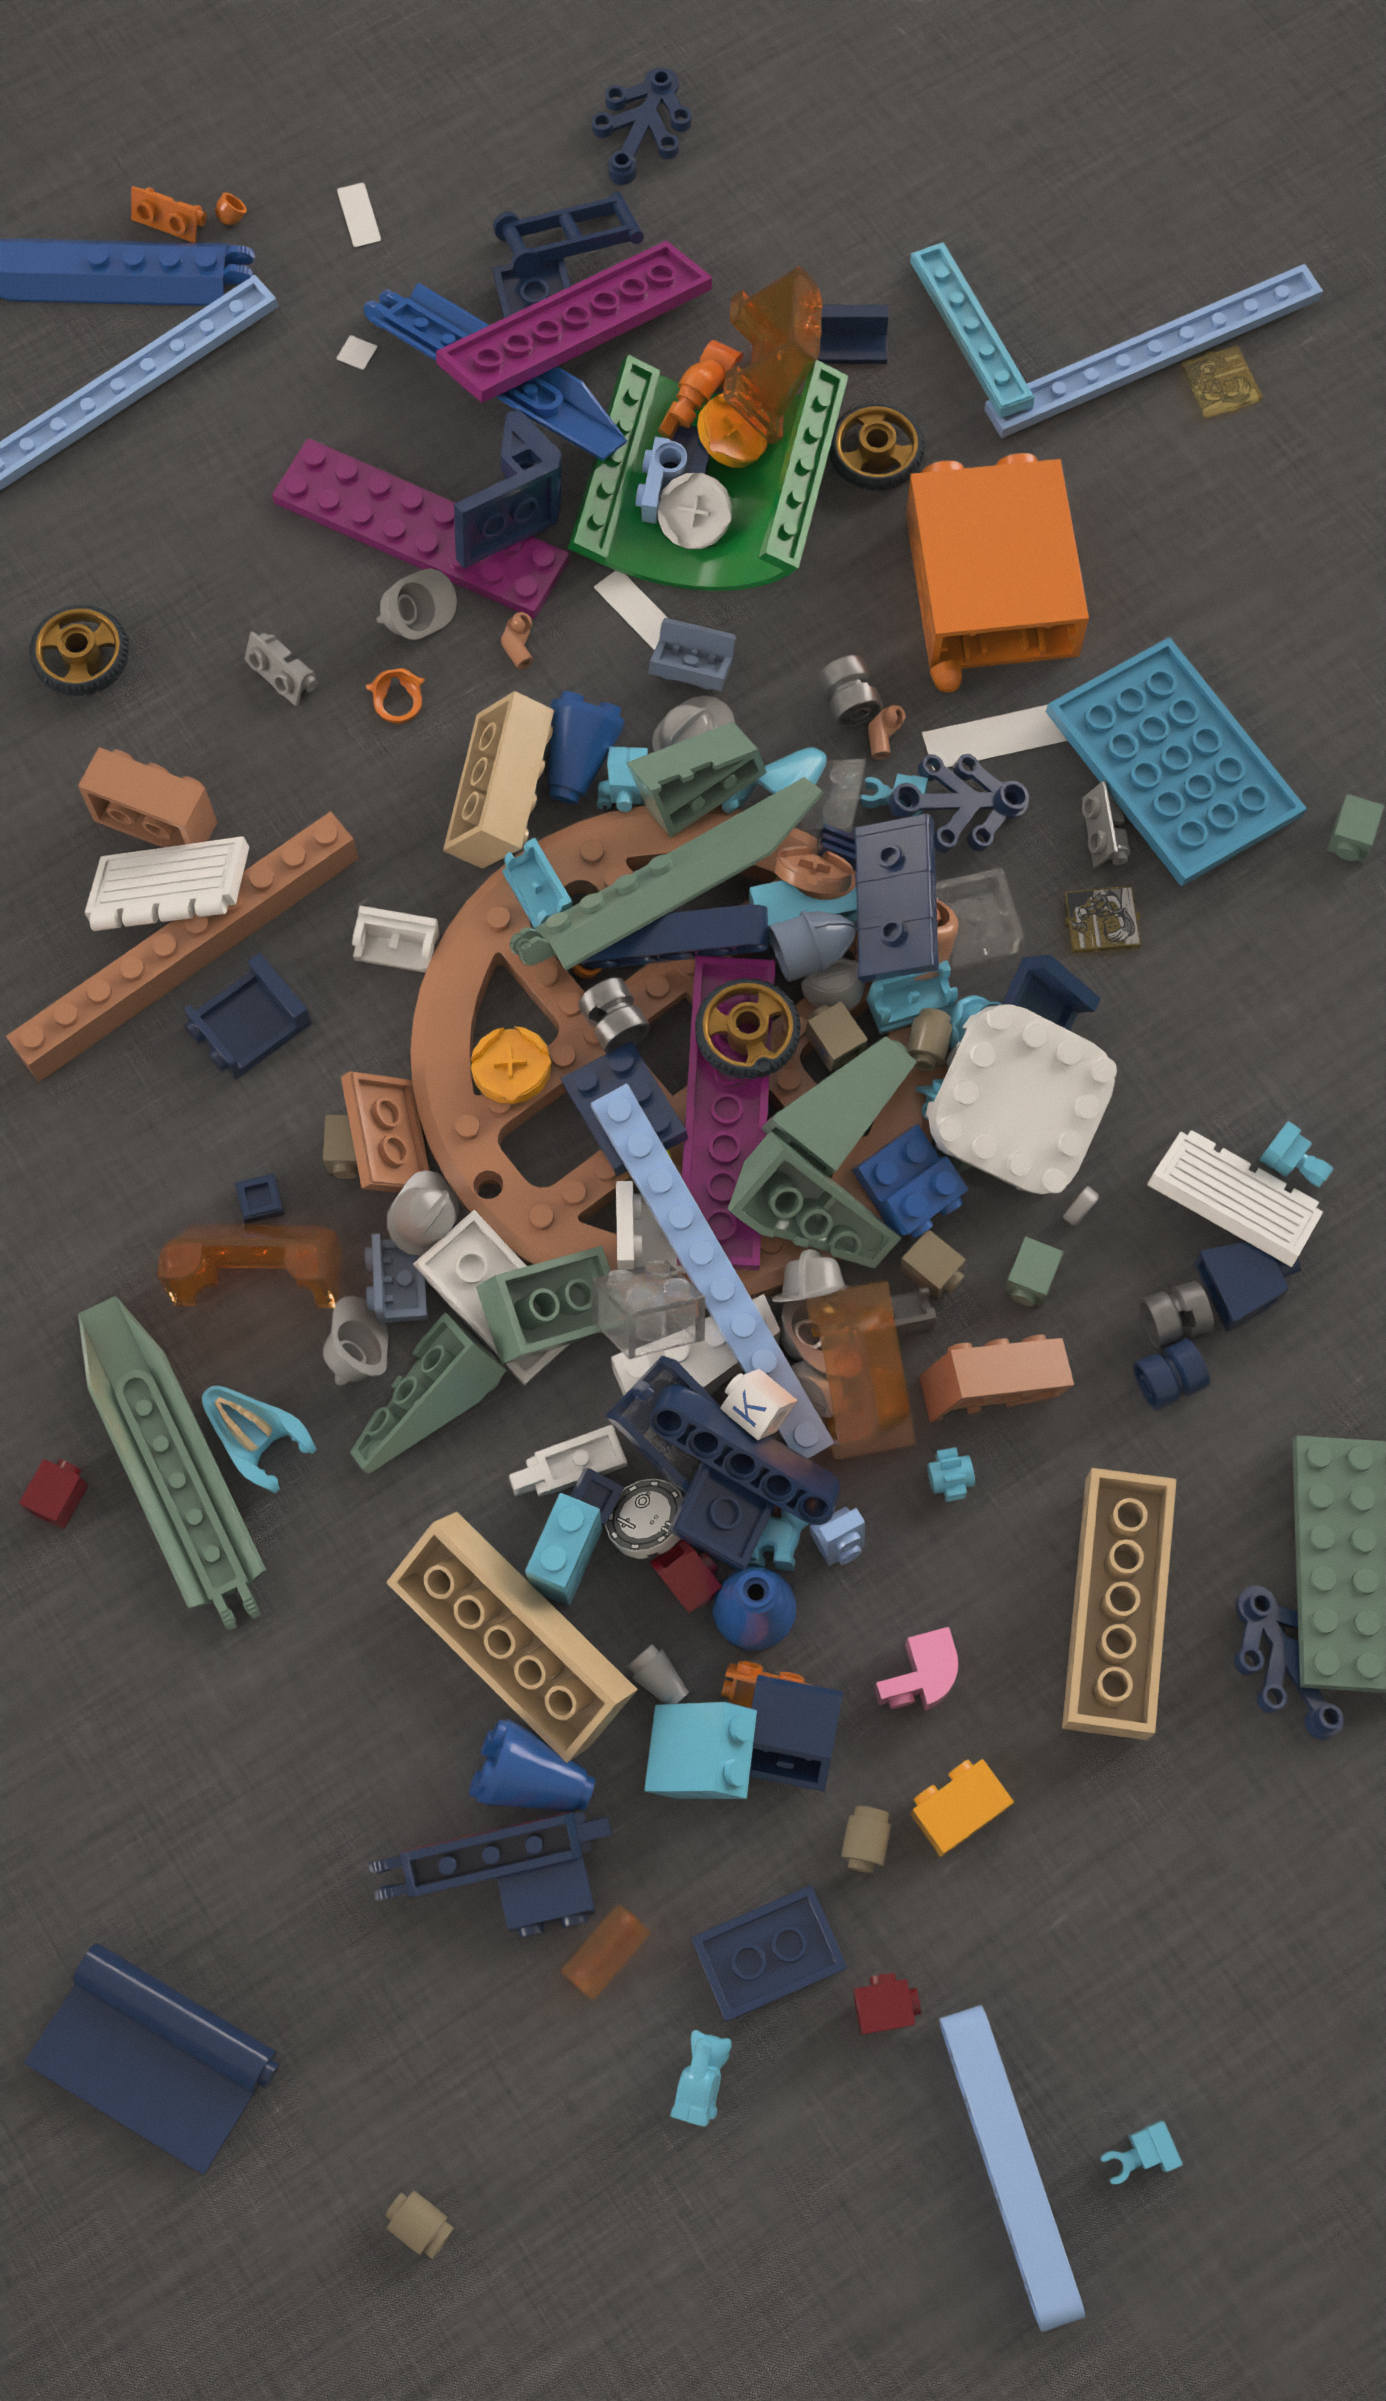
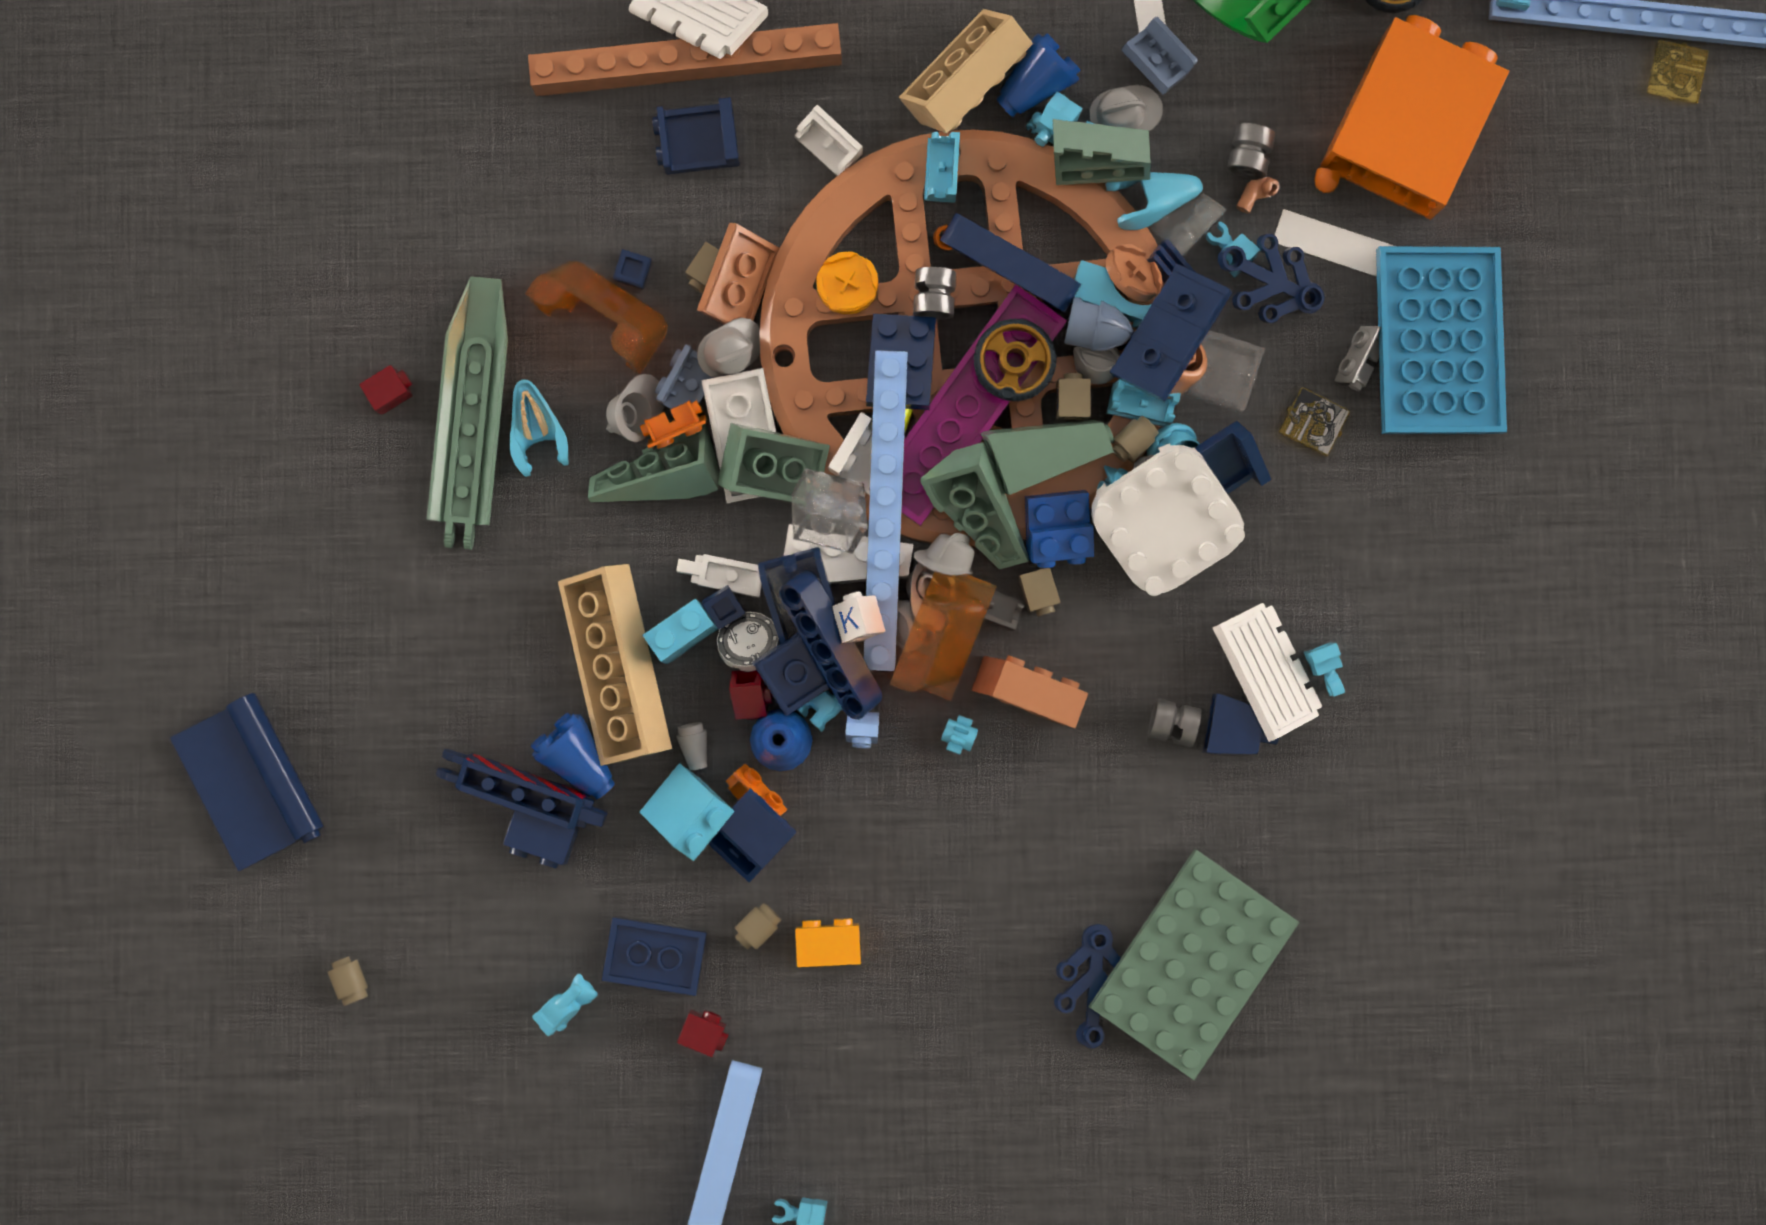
camera: 30 degrees right, 15 degrees up
sand green hinge [509,777,824,970] -> none
clear orange hinge [560,1903,651,2001] -> none
bright pink brick [874,1627,958,1711] -> none
sand green brick [1004,1236,1064,1307] -> none
light grey tile [1062,1186,1099,1226] -> none
tan brick [1062,1468,1177,1740] -> none
dark blue wheel [1133,1338,1211,1411] -> none
sand green brick [1326,794,1384,862] -> none
none -> orange hinge [640,400,706,449]

